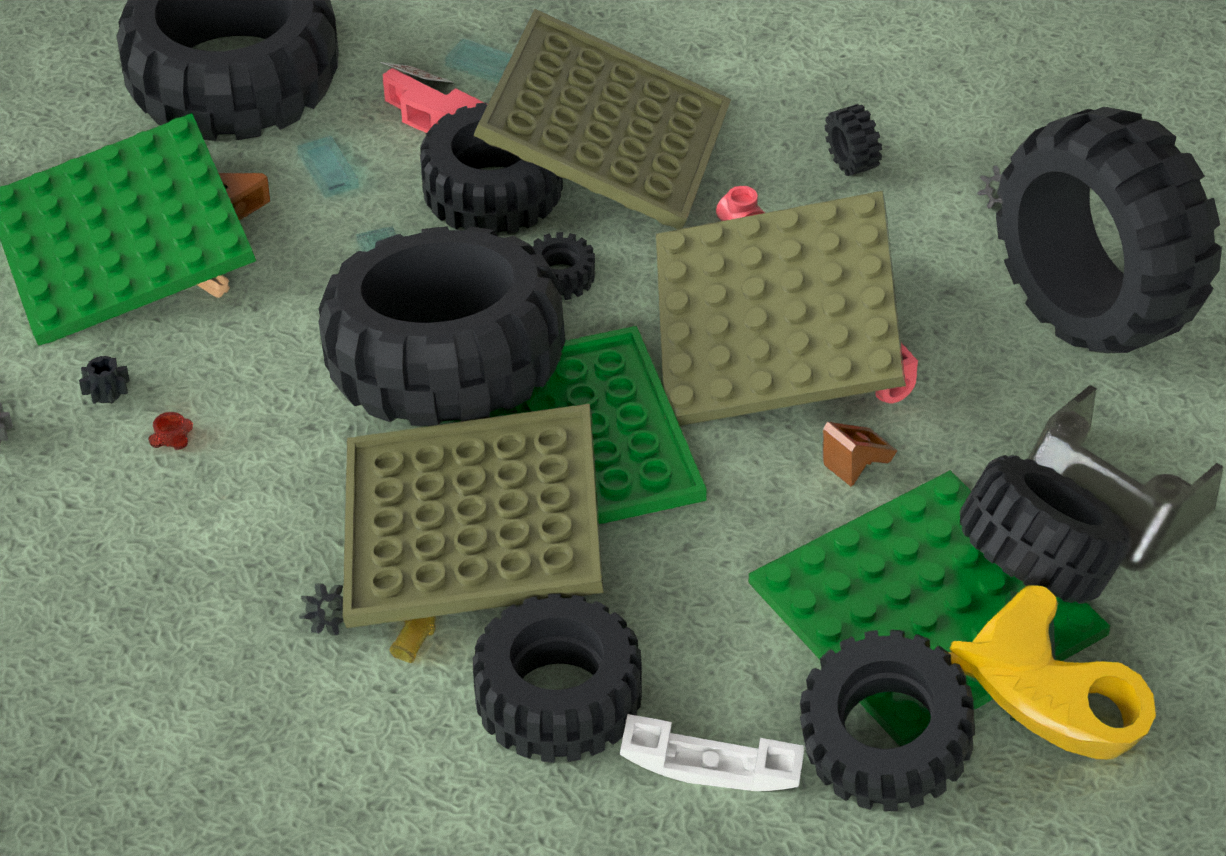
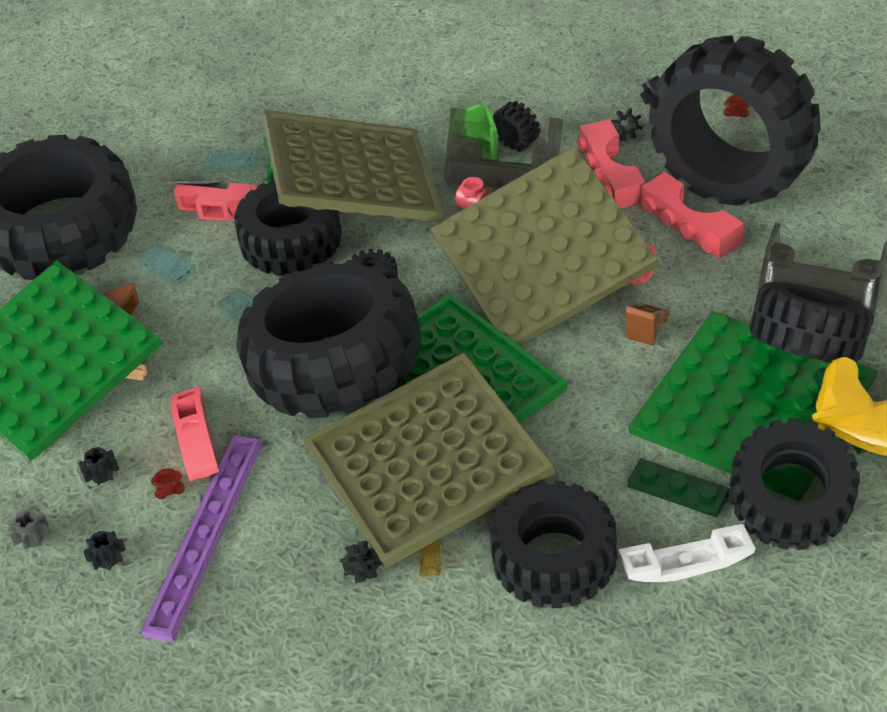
camera: 20 degrees left, 0 degrees up
none -> black gear [83,531,126,570]
none -> medium lavender tile [141,435,262,642]
none -> coral slope [170,386,220,481]
none -> clear smoke windscreen [444,108,563,193]
none -> bright green slope [457,103,498,161]
none -> coral arch [577,119,646,208]
none -> dark green plate [628,458,729,518]
none -> coral arch [641,172,744,259]

